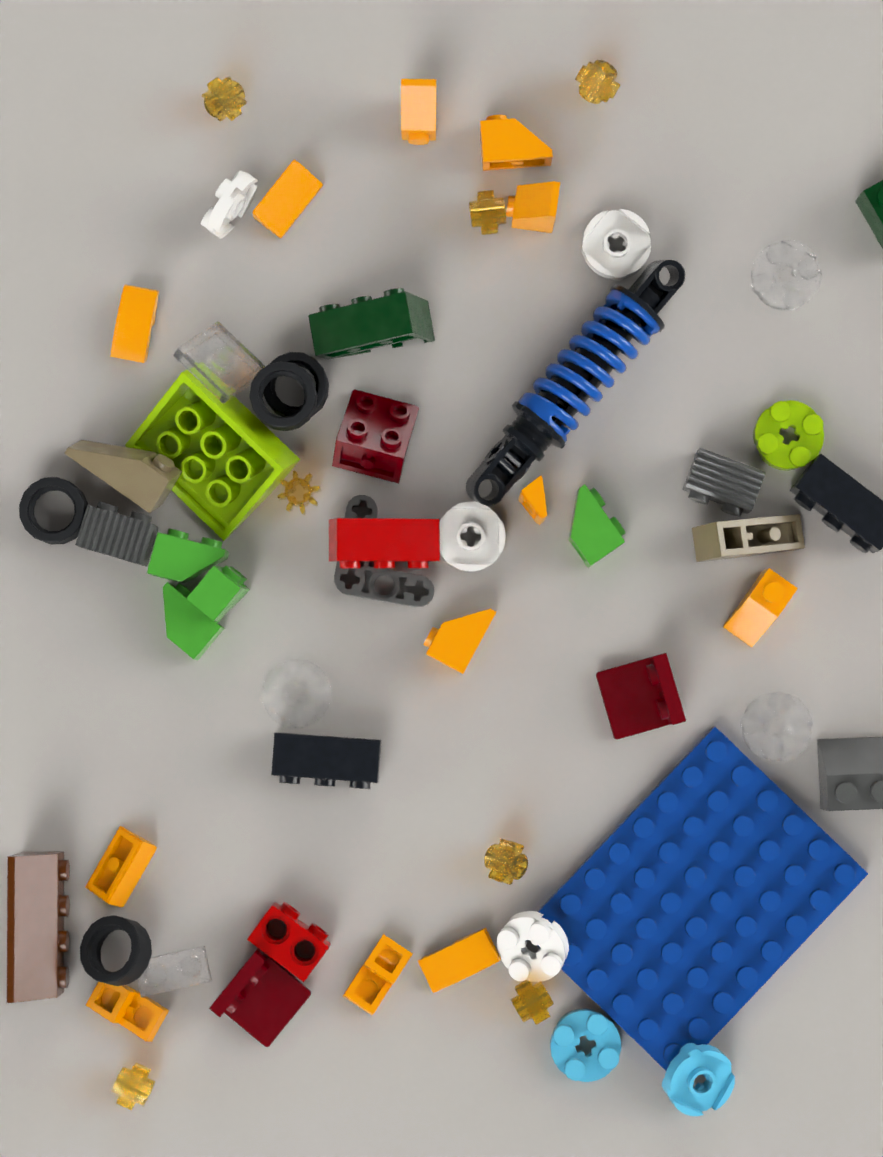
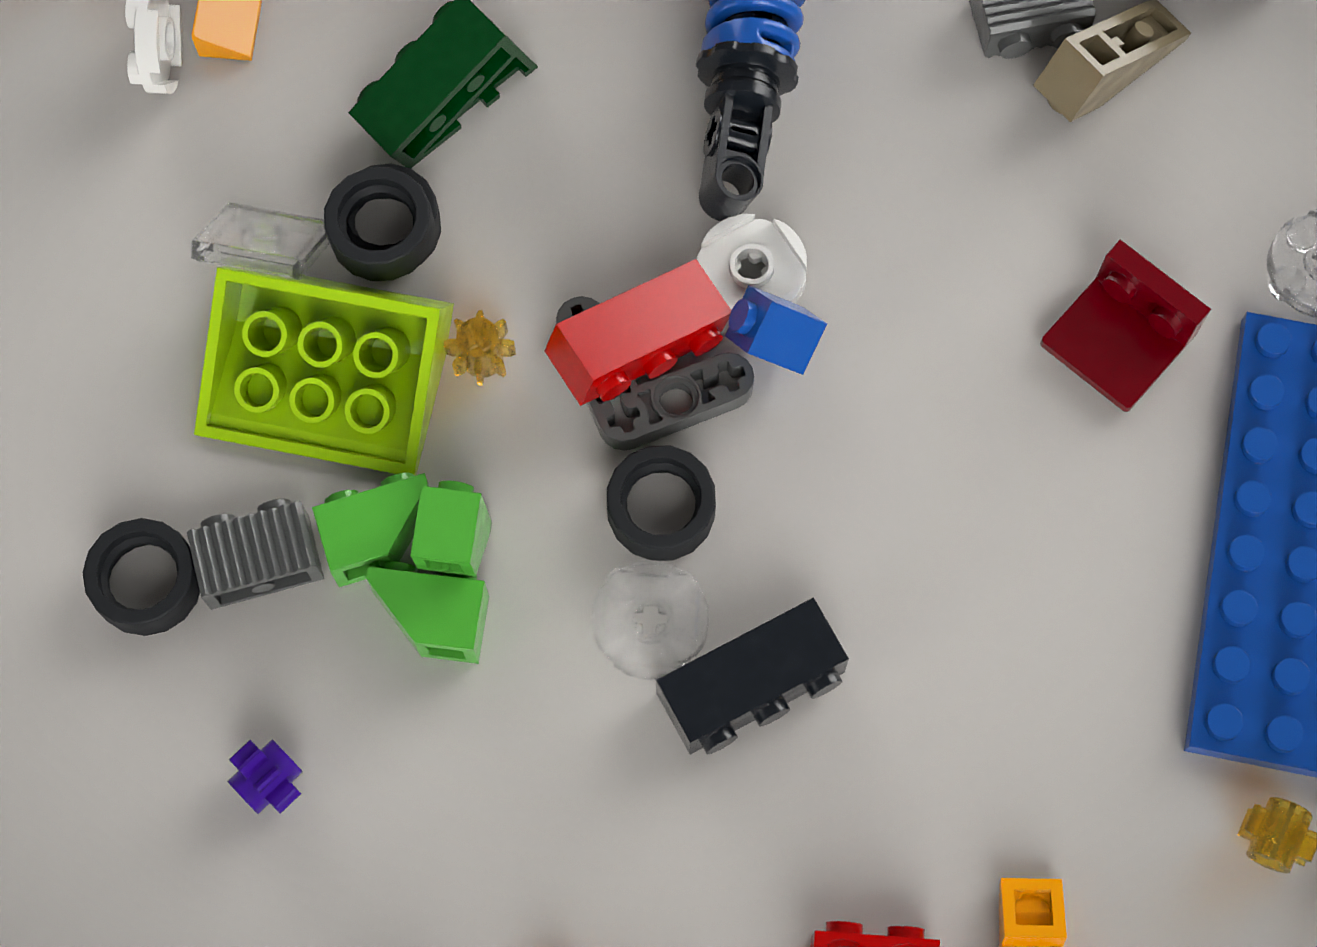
camera: 30 degrees left, 15 degrees down
dark tan slope [64,440,182,513] -> none
light orange slope [110,284,159,363] -> none
dark red bracket [332,390,419,484] -> none
light orange slope [418,928,501,993] -> none
light orange slope [423,608,496,674] -> none
clear yellow gear [484,838,528,885] -> none
white plate [497,911,569,982] -> none
light orange slope [518,475,547,525] -> none
bright green slope [568,484,625,568] -> none
light orange slope [723,568,798,647] -> none
none -> dark purple gear [227,739,303,814]
none -> black tyre [607,445,716,561]
none -> blue brick [725,285,828,375]

